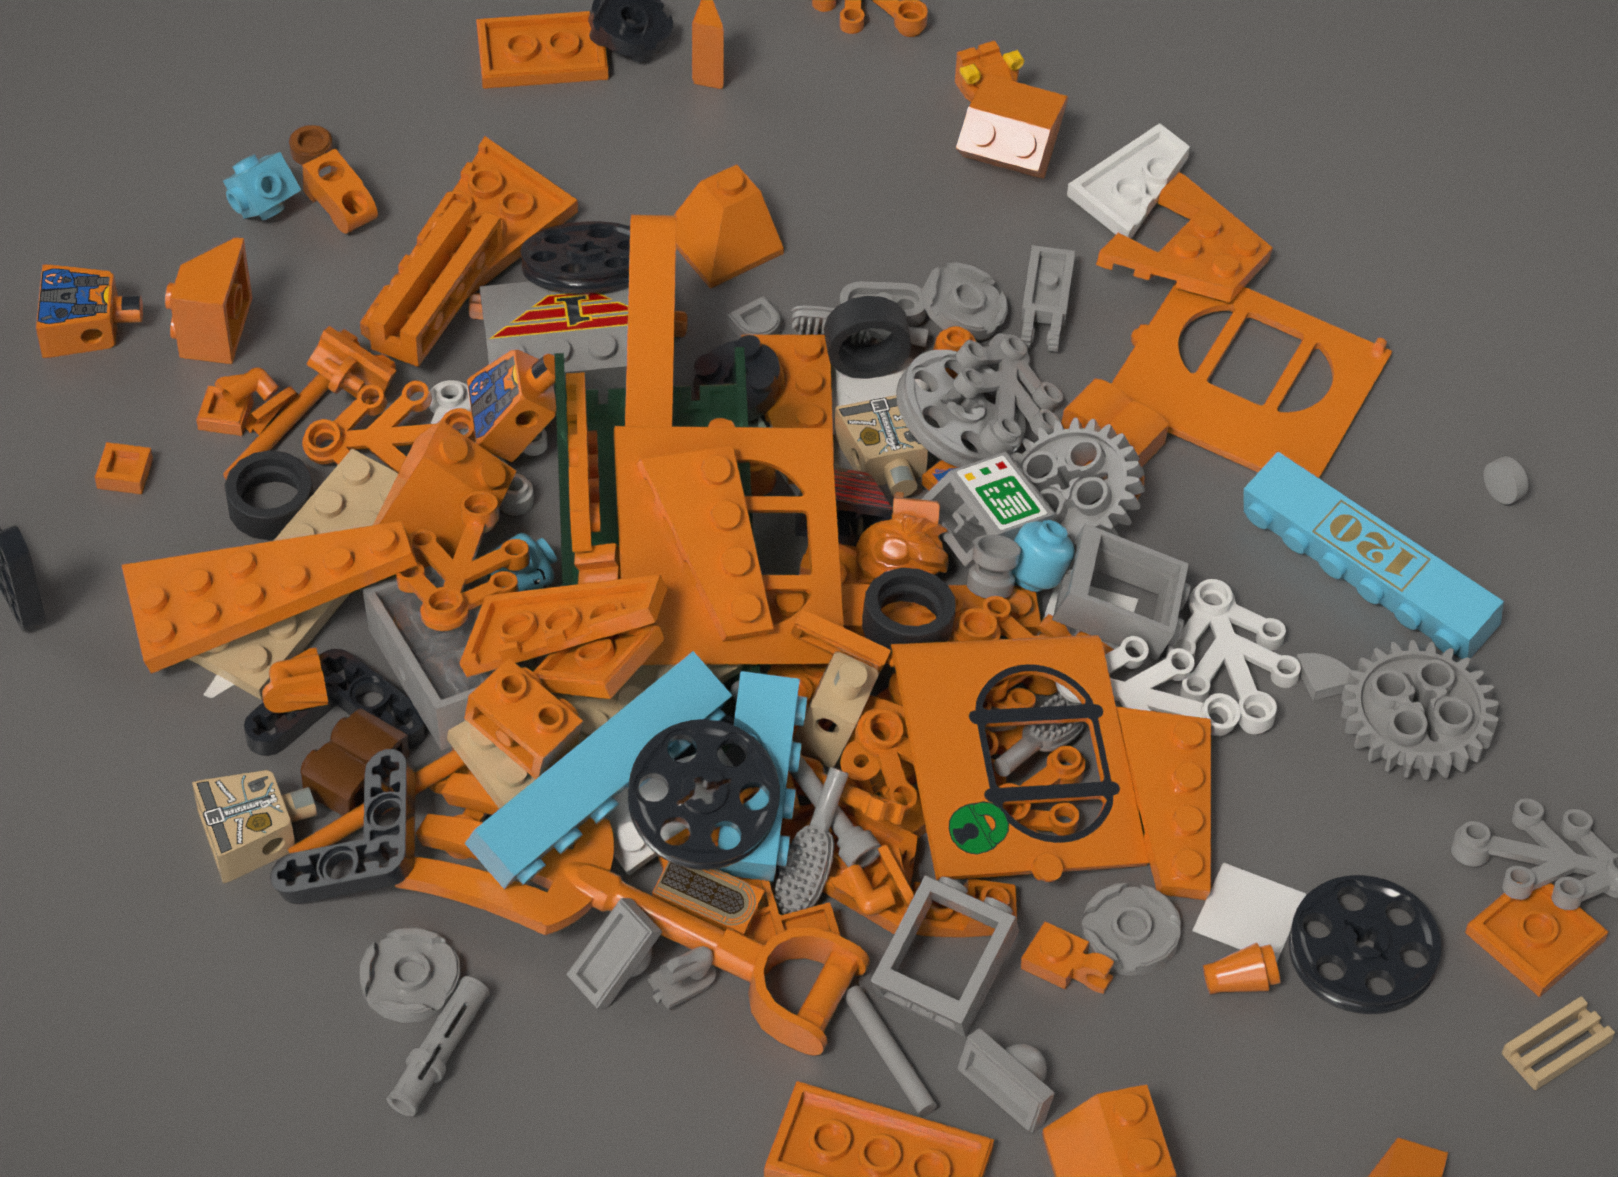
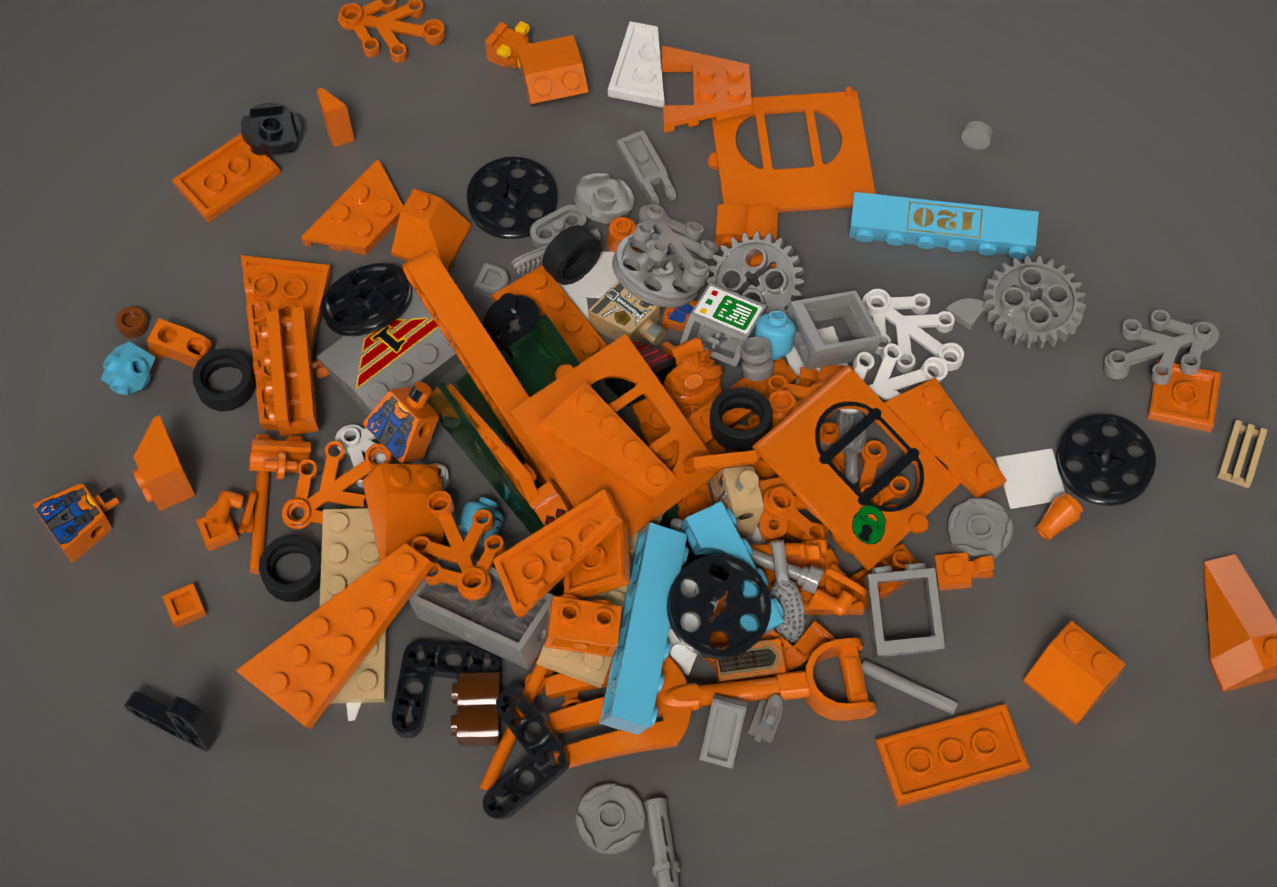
camera: 30 degrees left, 10 degrees up
tan torso [192,770,317,884] -> none
orange piece [262,647,328,713] -> none
light grey tile [957,1028,1055,1133] -> none
none -> black tyre [192,349,256,412]
none -> orange wing [301,159,403,255]
none -> black wedge [467,157,557,239]

